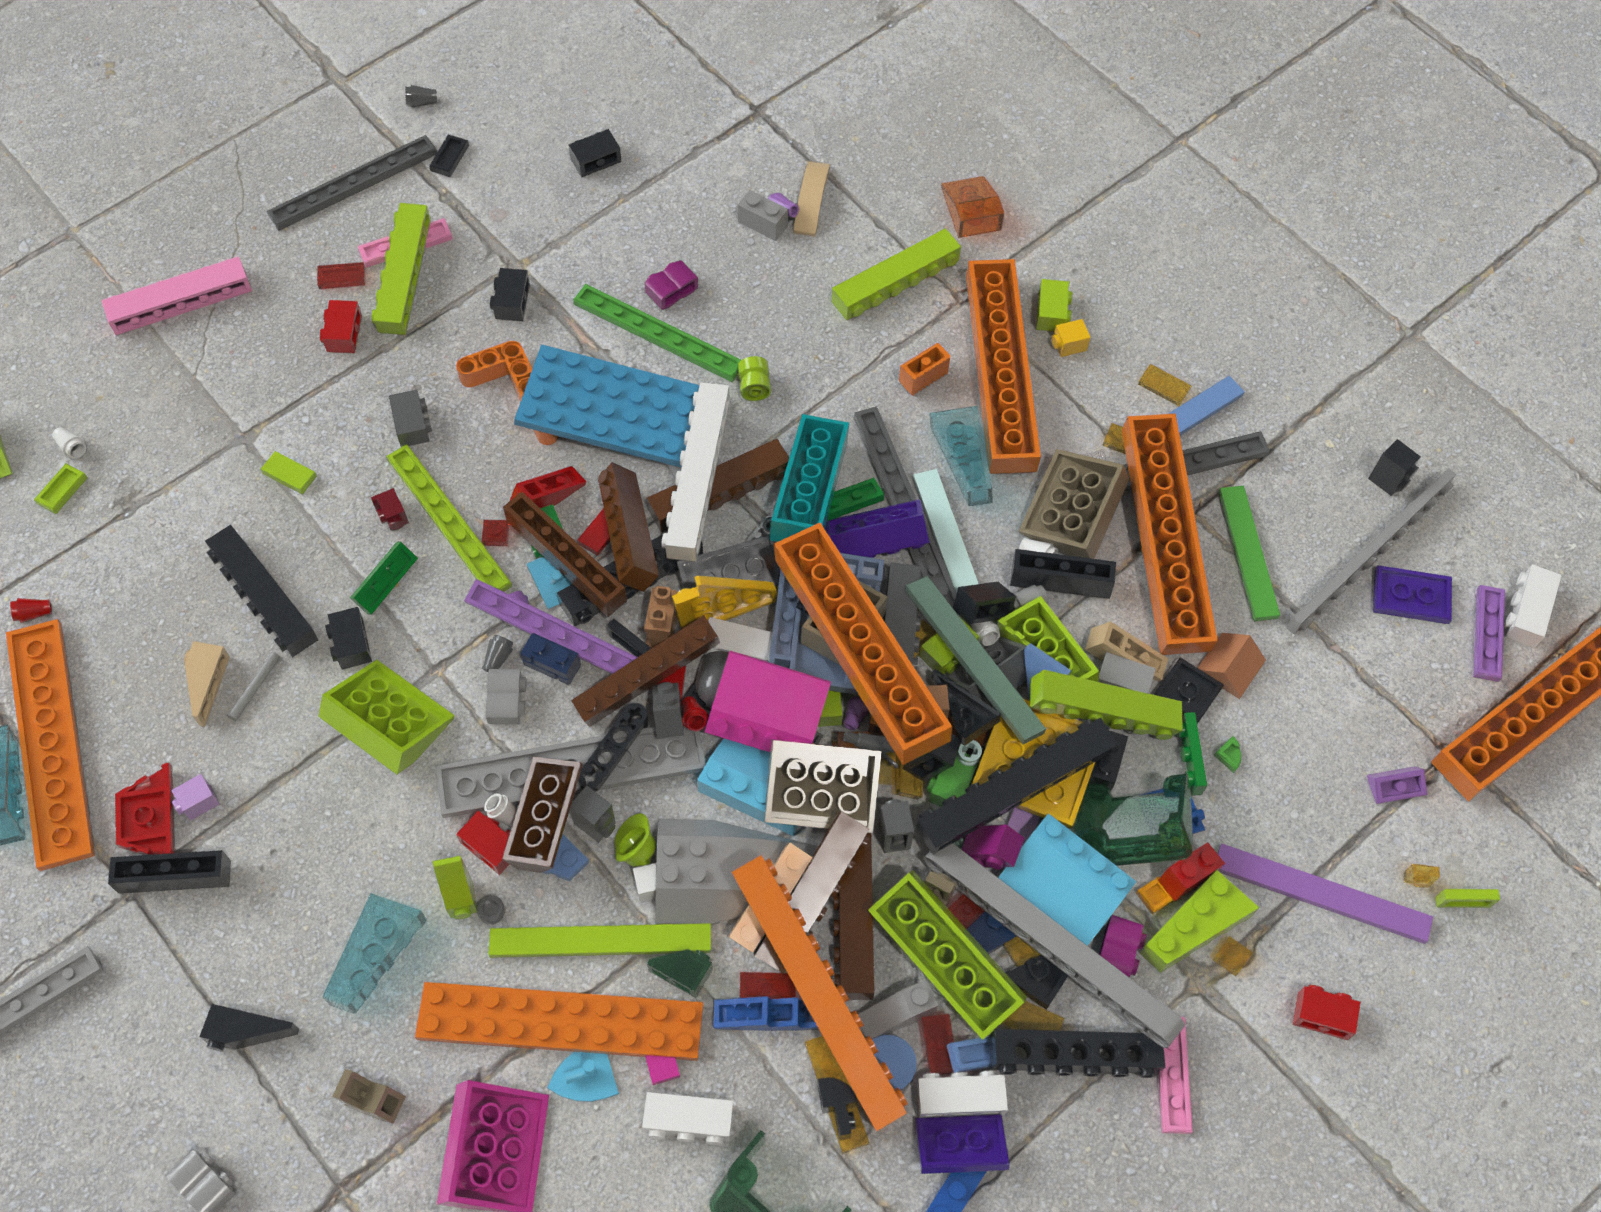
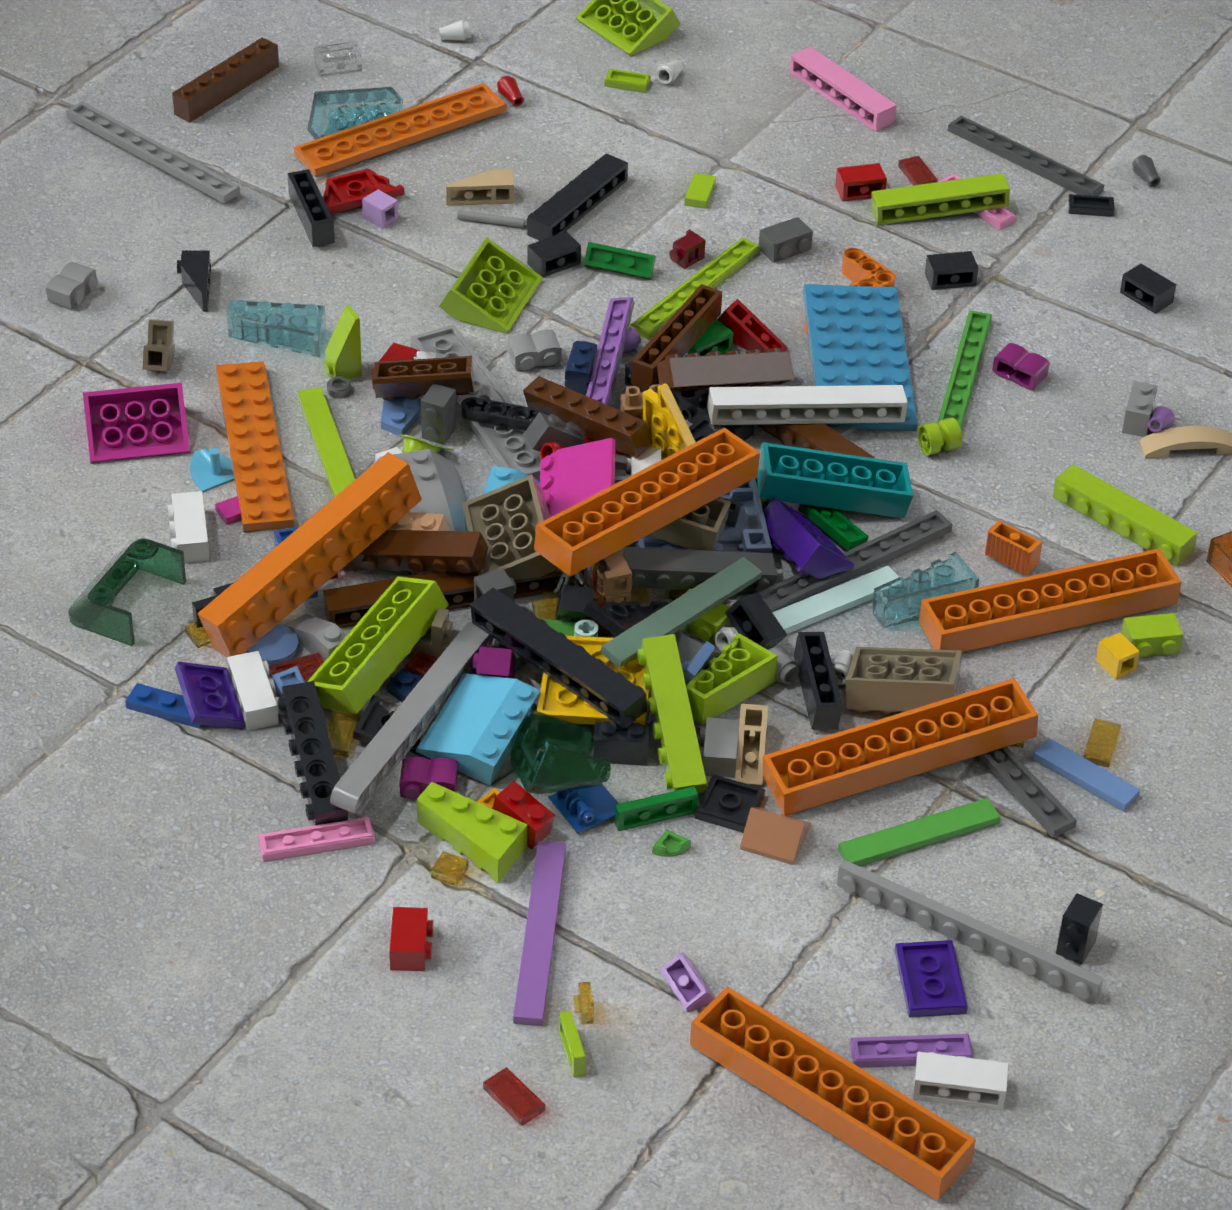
camera: 75 degrees right, 20 degrees down
dark grey cone [482,635,513,672] -> none
clear green slope [647,949,713,998] -> none
none -> clear red tile [483,1067,545,1126]

